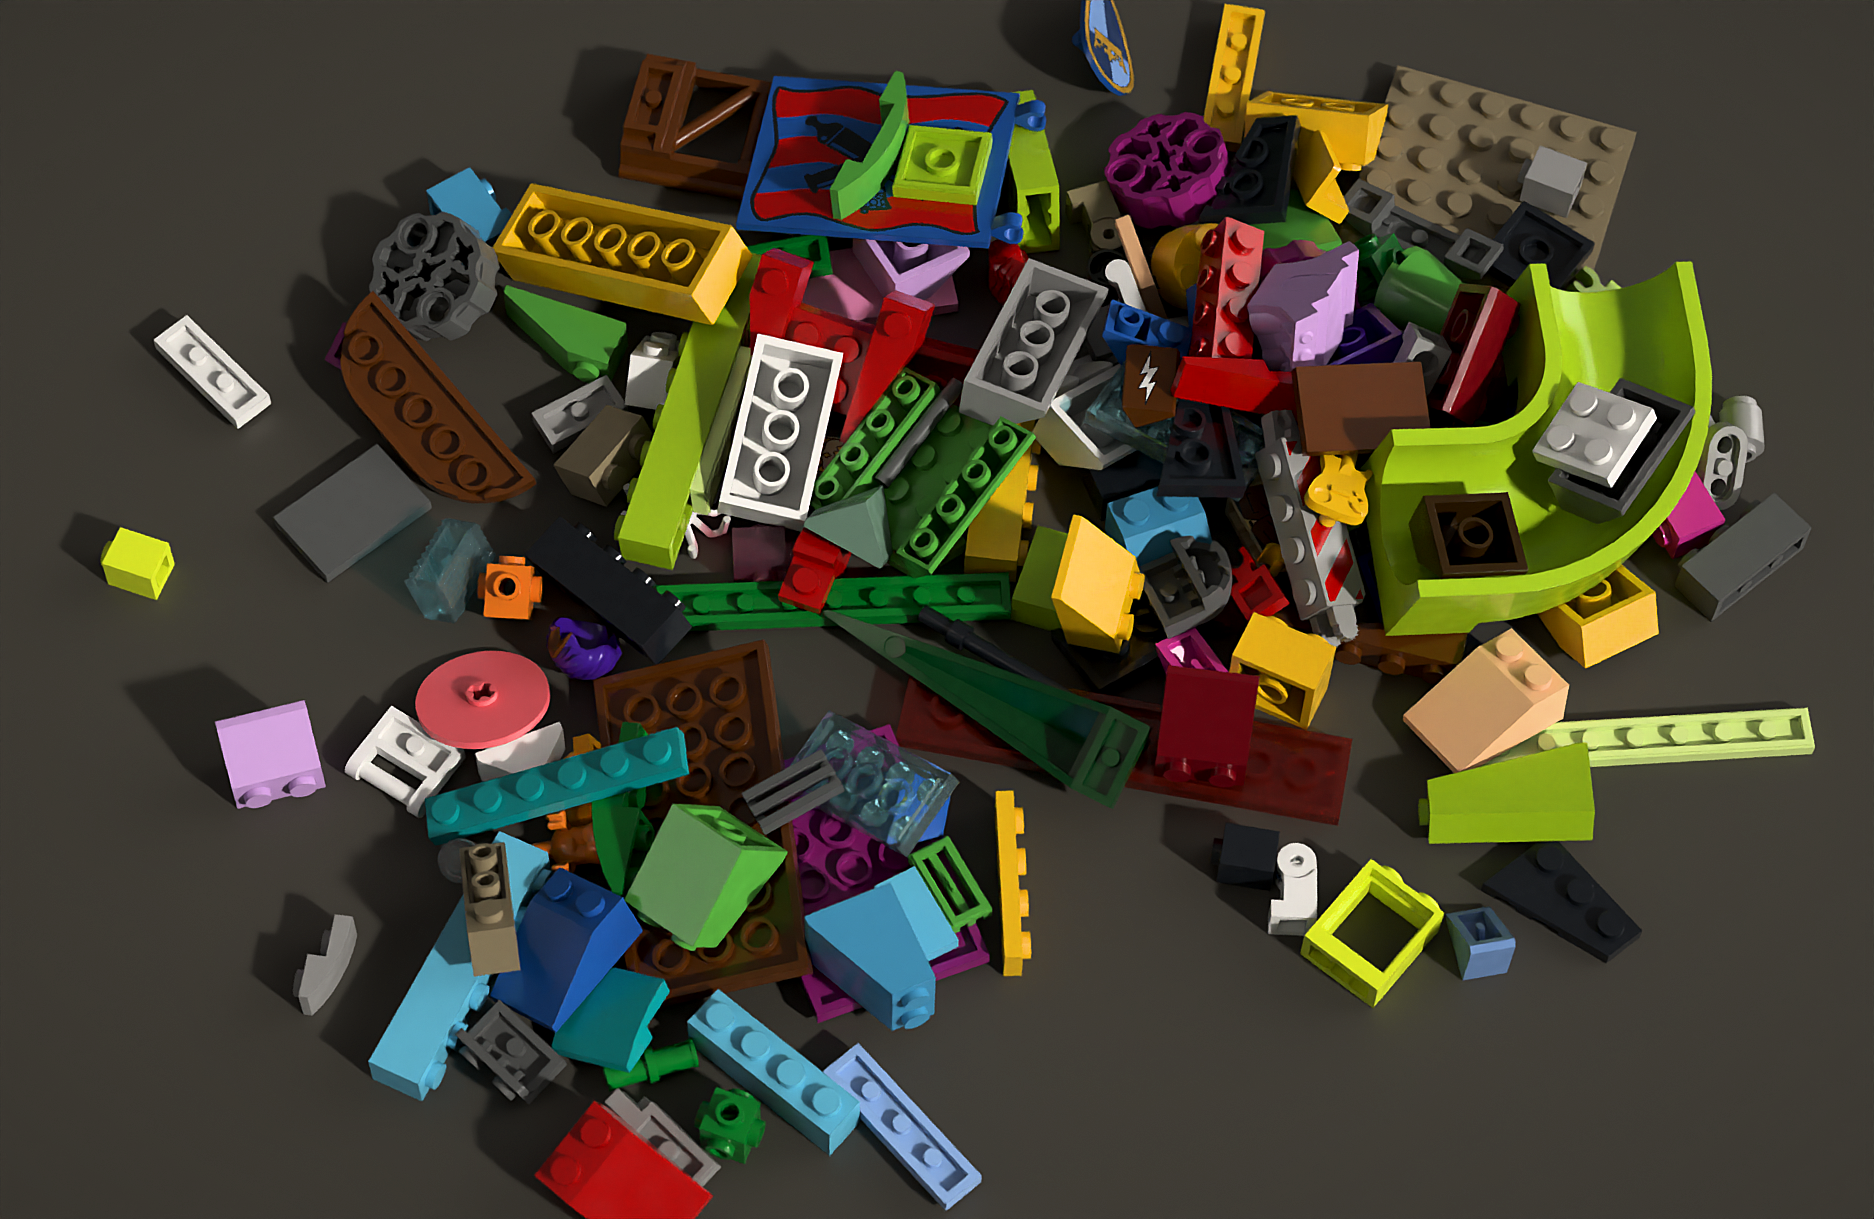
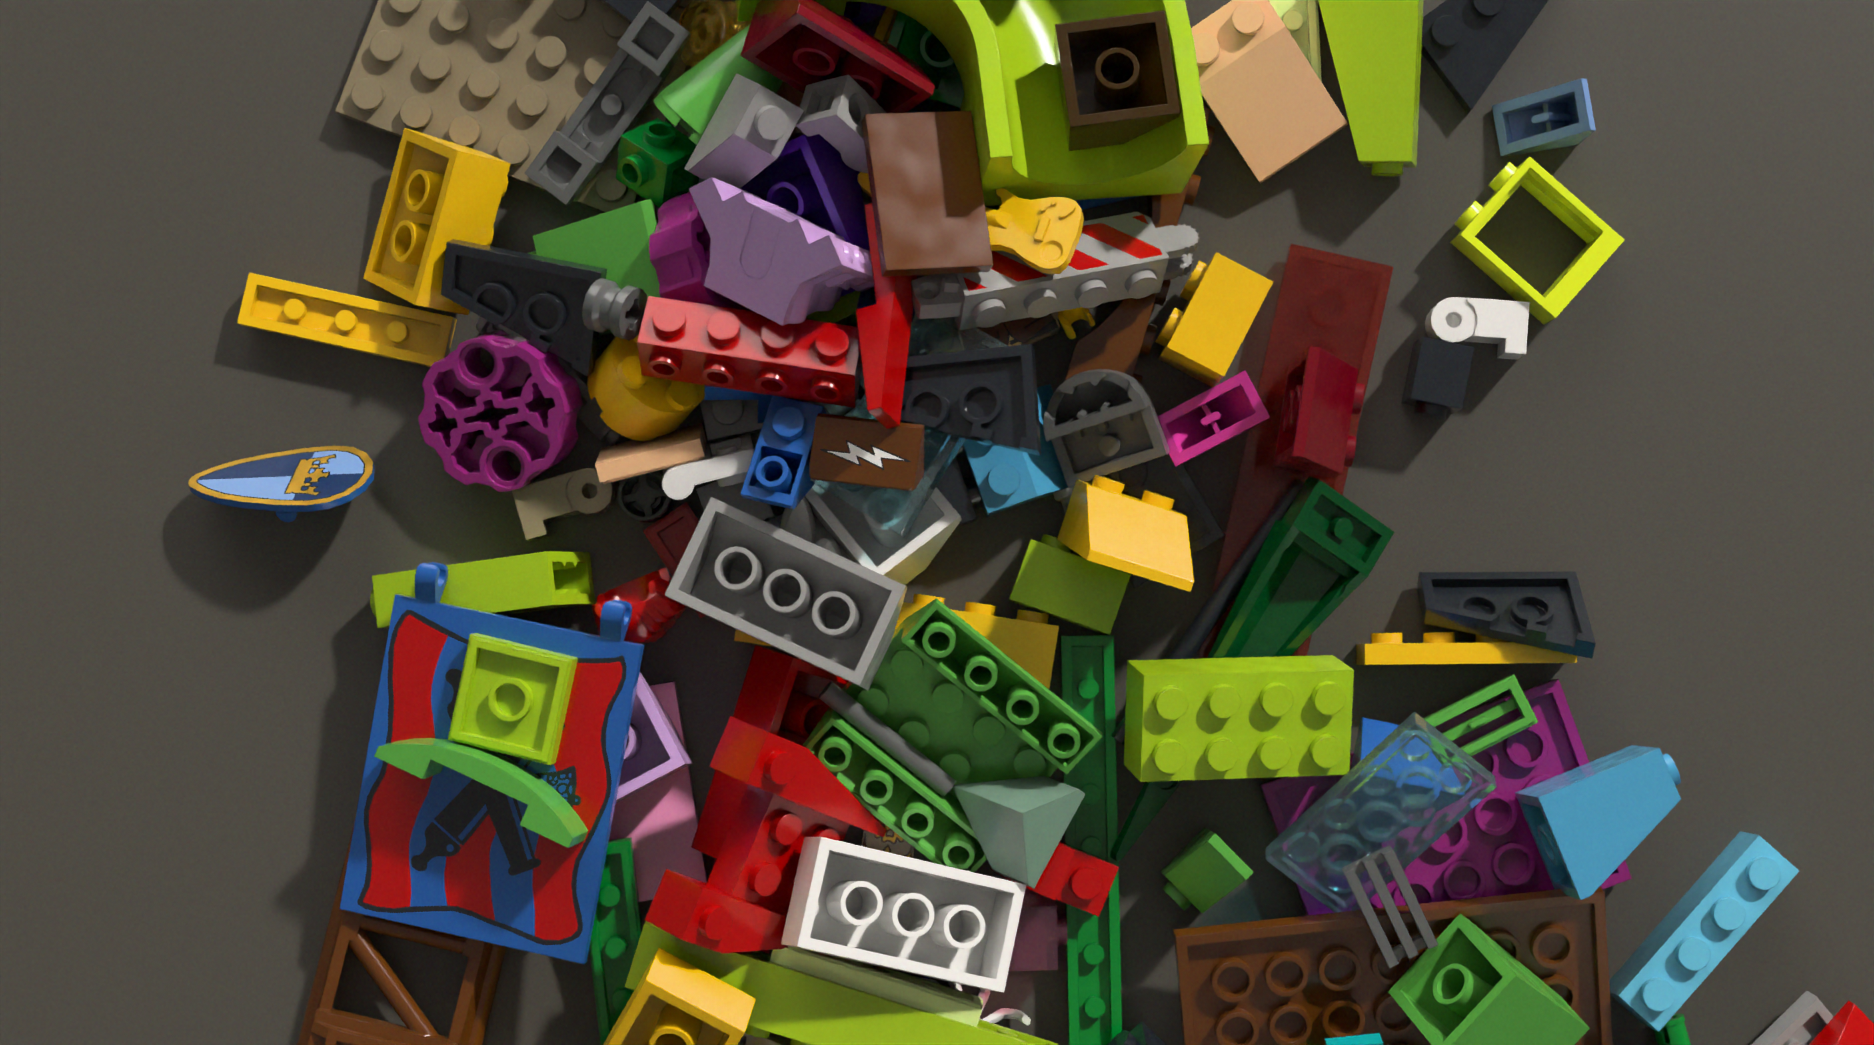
camera: 90 degrees left, 25 degrees up
green brick [694,1087,766,1164] -> none
light blue plate [823,1043,982,1211] -> none
medium azure tile [874,866,959,962] -> none
red plate [1231,546,1290,622] -> none
yellow panel [1293,130,1349,224] -> none
none -> dark grey wheel [582,278,647,341]
none -> light grey slope [684,73,804,188]
none -> lime brick [1124,655,1354,782]
none -> bright green slope [1160,827,1254,913]
none -> black wing [1417,571,1596,659]

